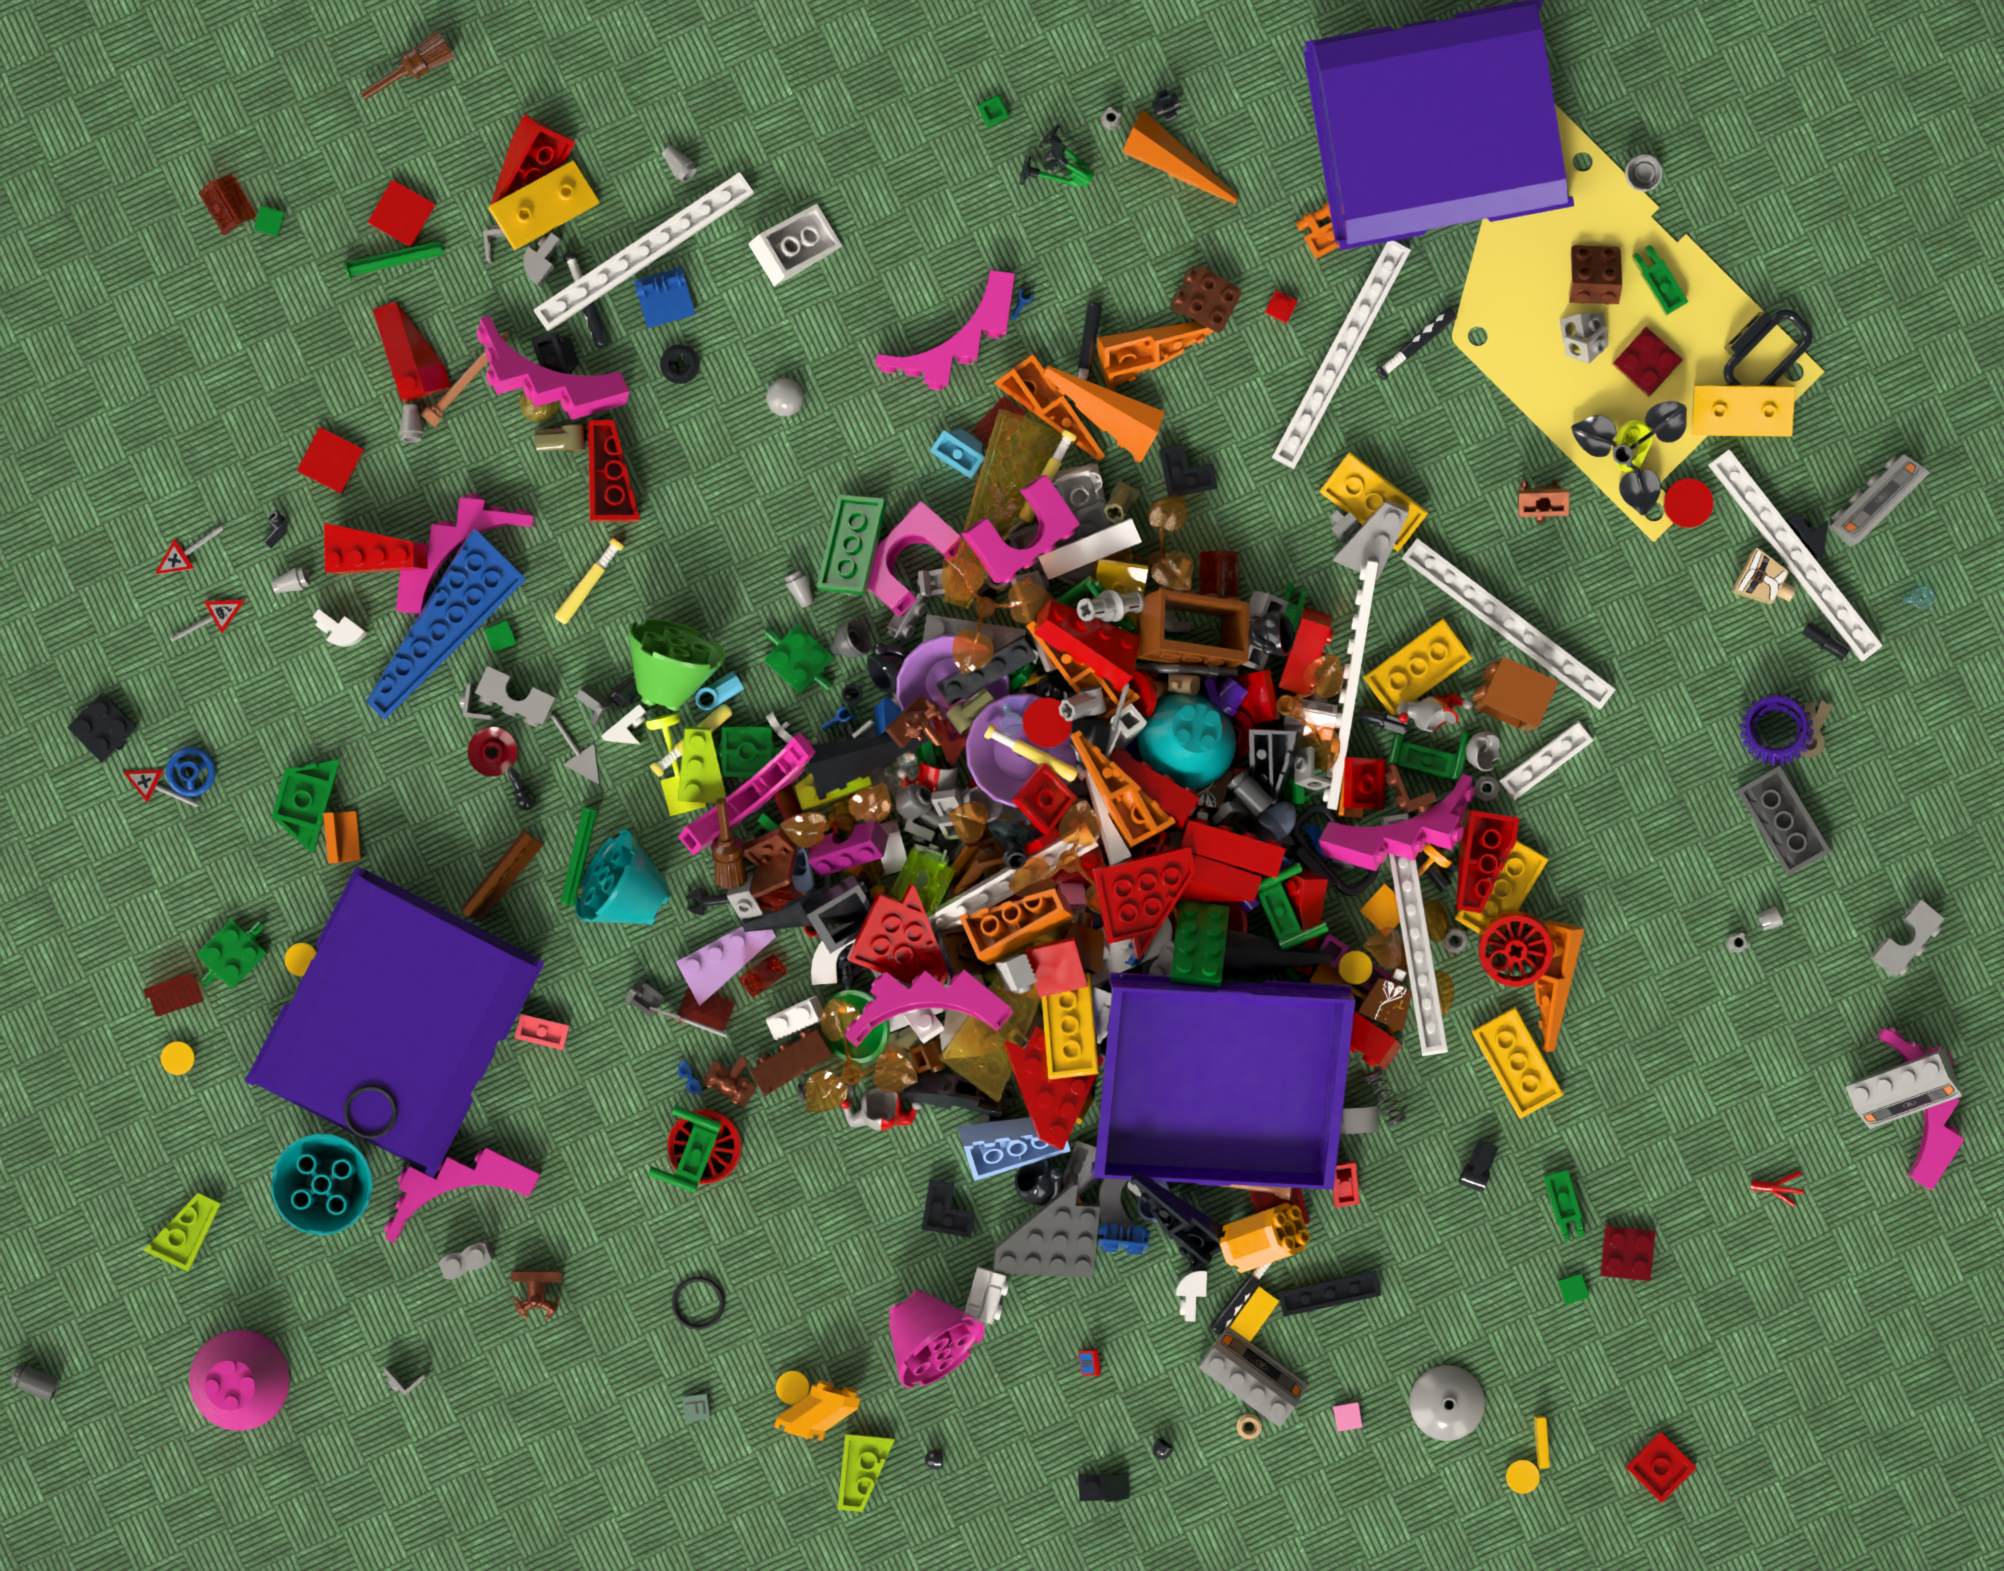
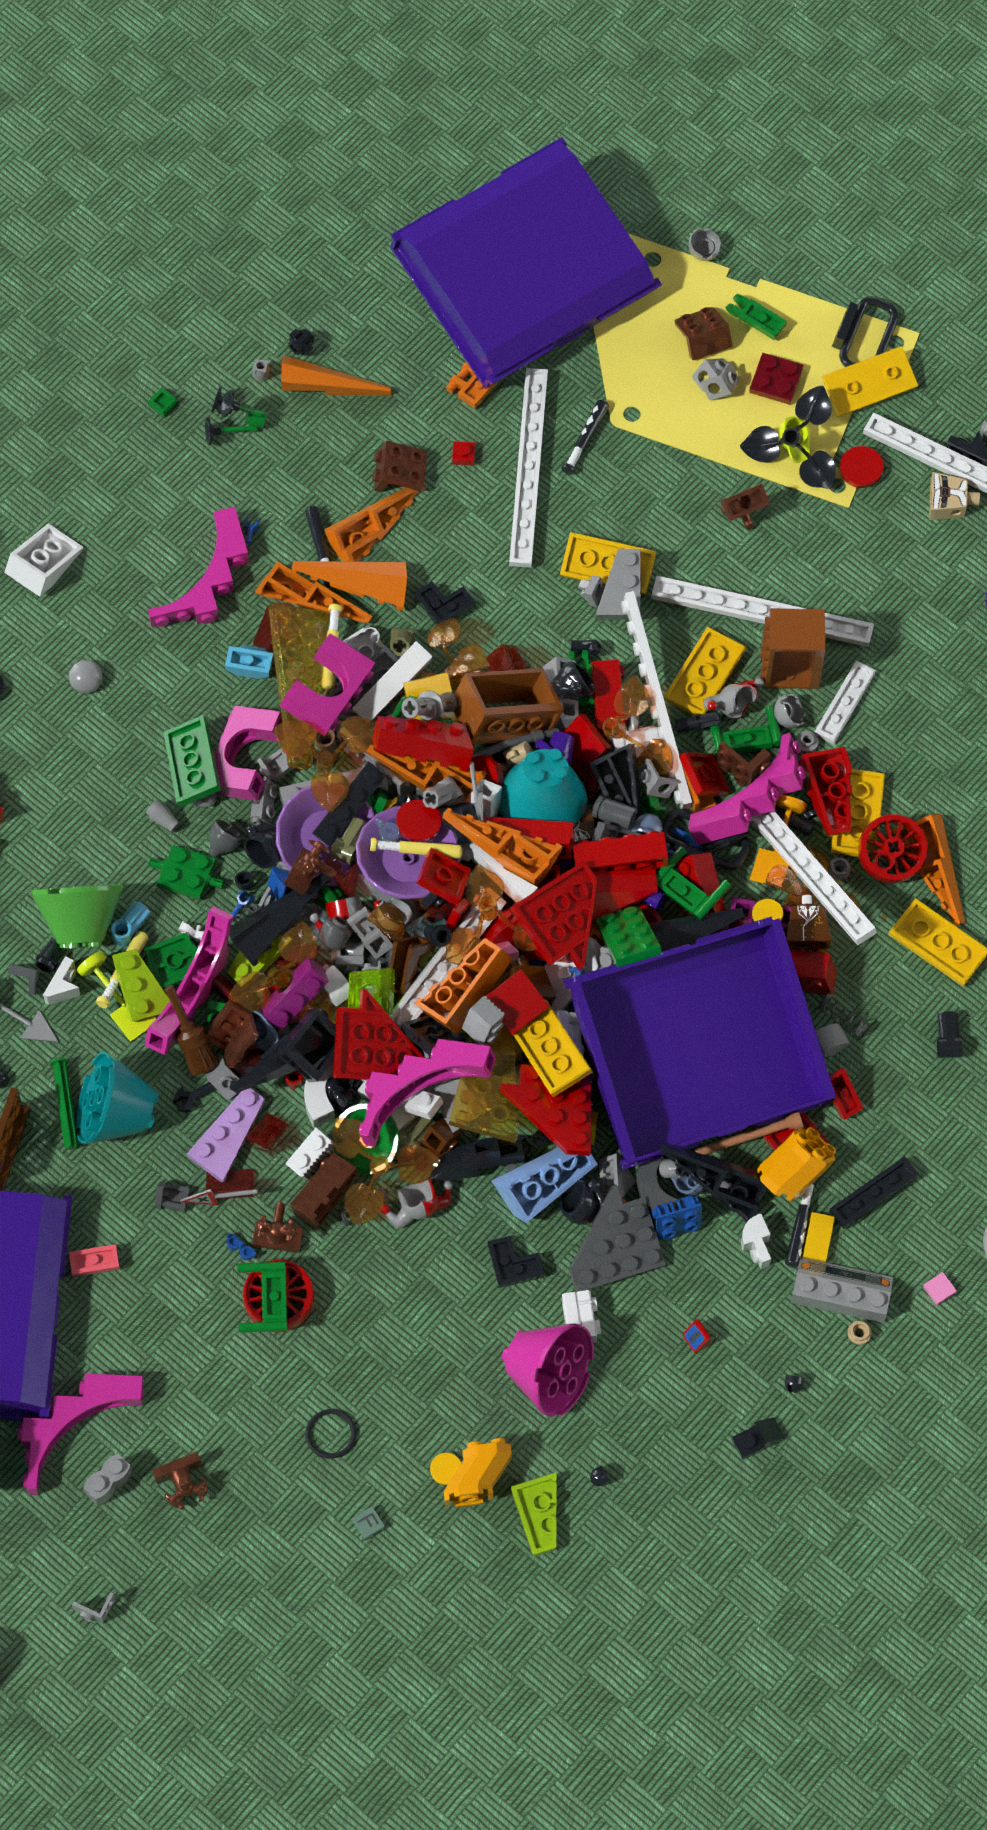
camera: 25 degrees left, 20 degrees down
none -> black arm [570,639,601,656]

